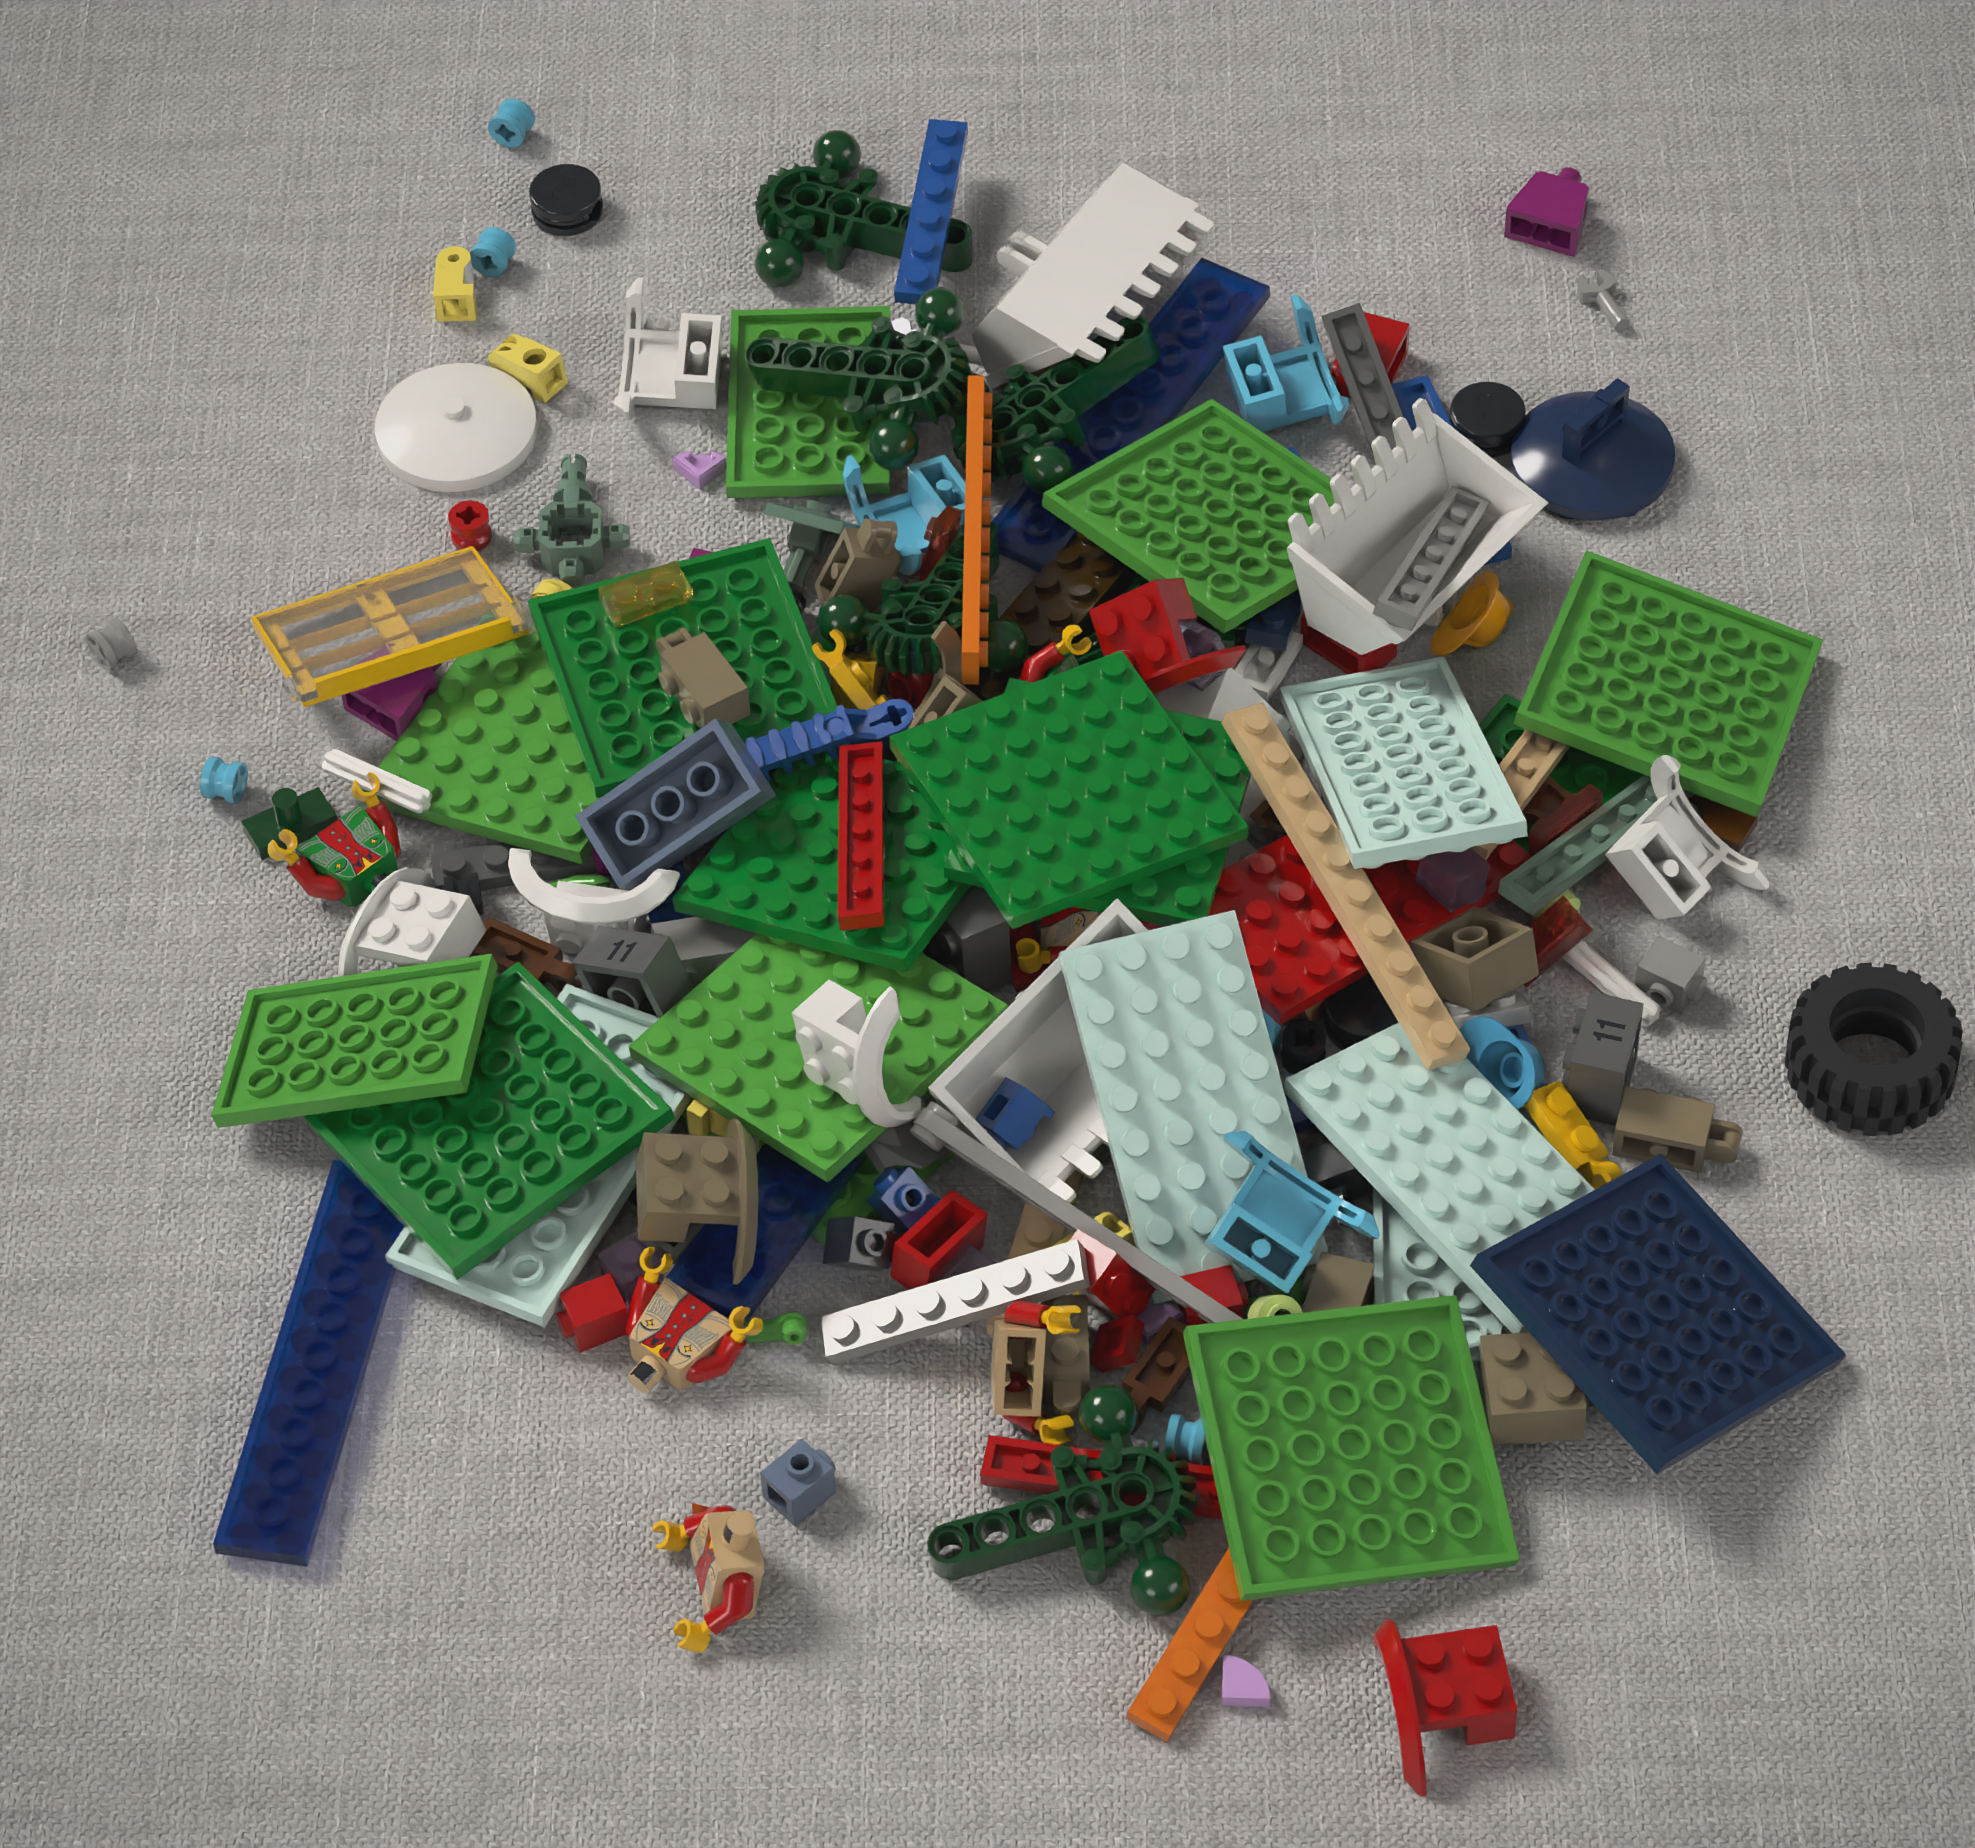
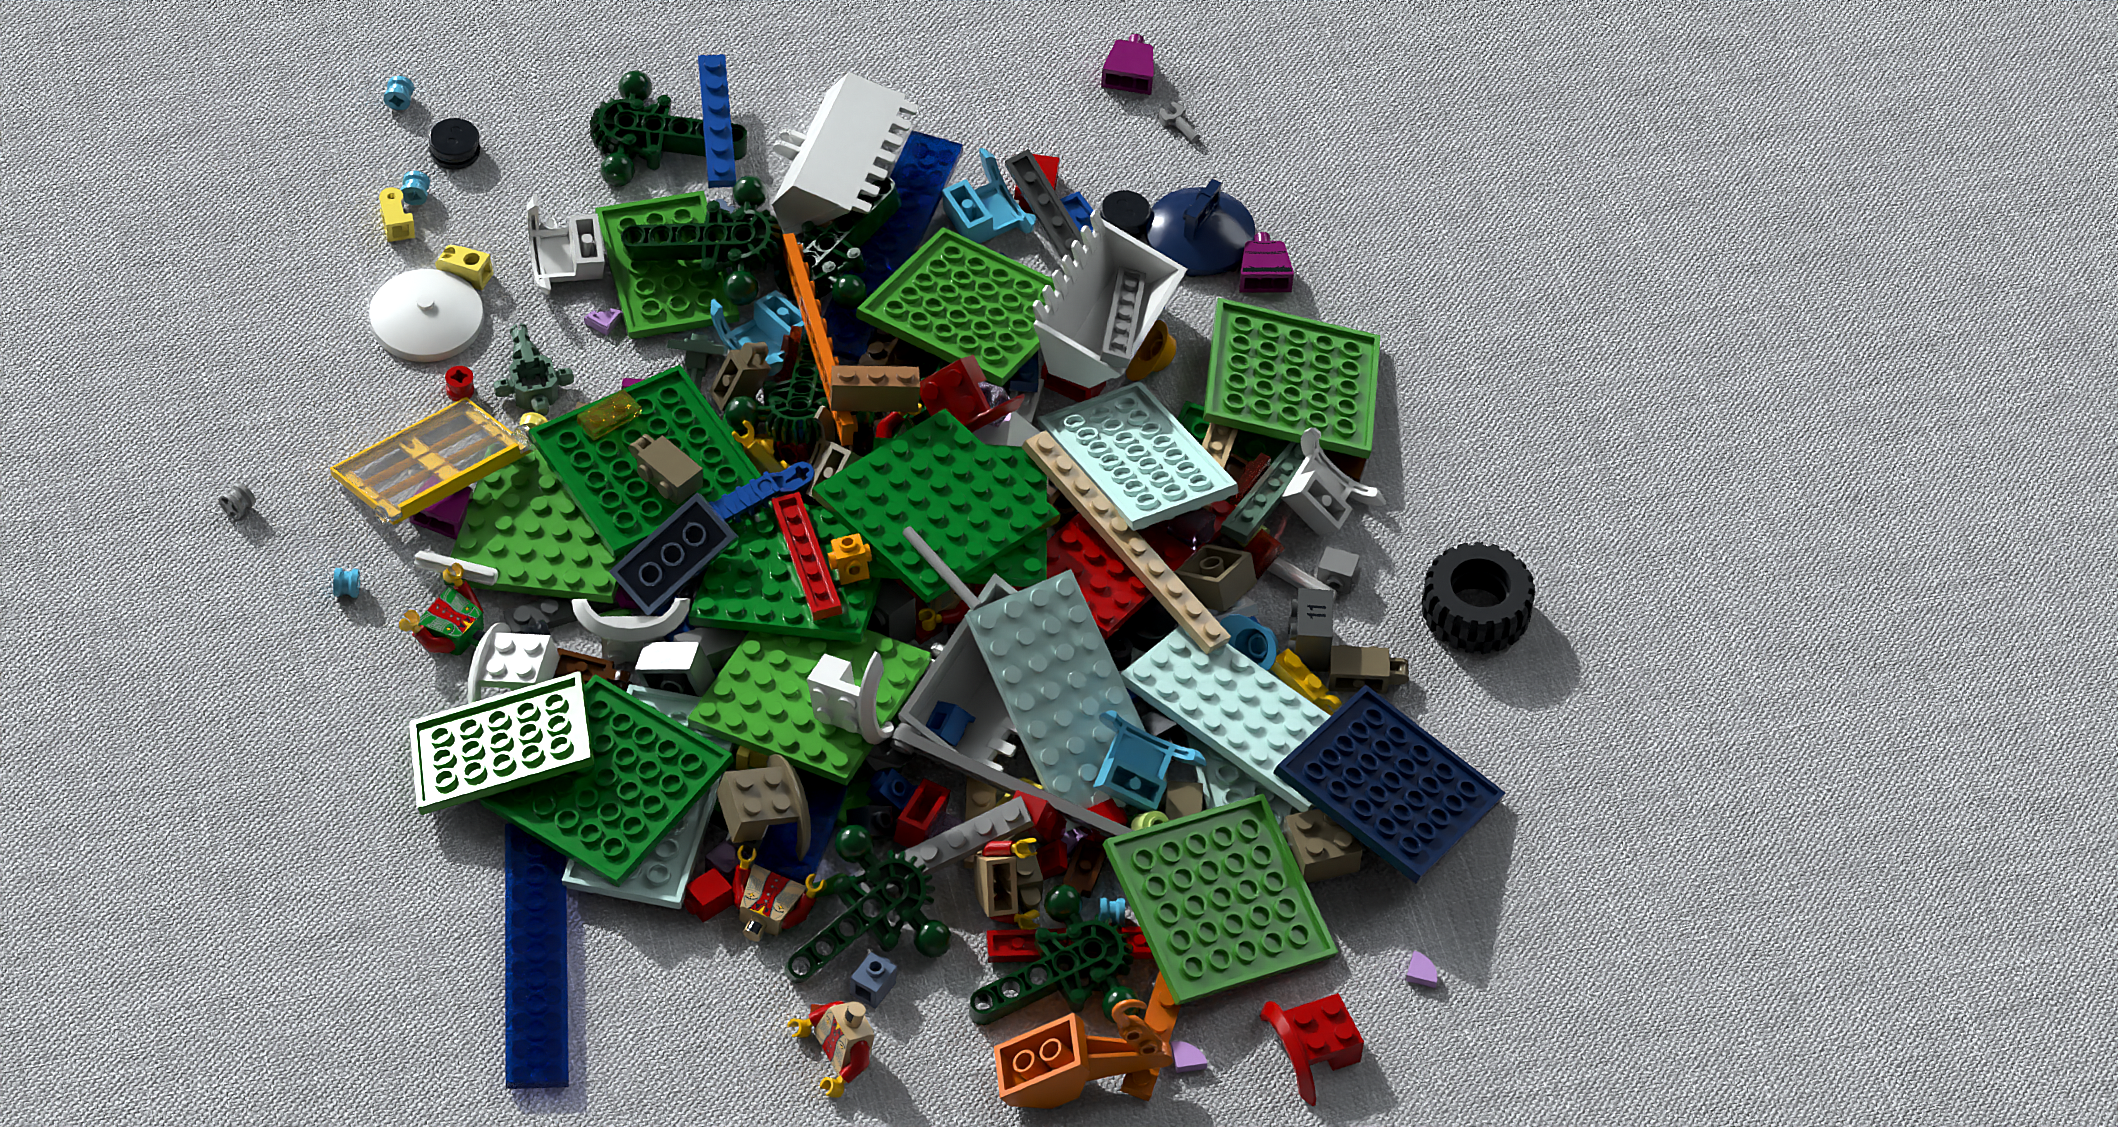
camera: 20 degrees left, 0 degrees up
dark green tile [241,787,338,860] -> none
none -> dark green piece [784,825,952,984]
none -> light orange brick [827,533,872,585]
none -> medium nougat brick [830,365,920,412]
none -> light grey bar [902,526,983,611]
none -> orange slope [994,999,1173,1109]
none -> magenta torso [1239,232,1294,293]
none -> lavender tile [1406,951,1437,988]

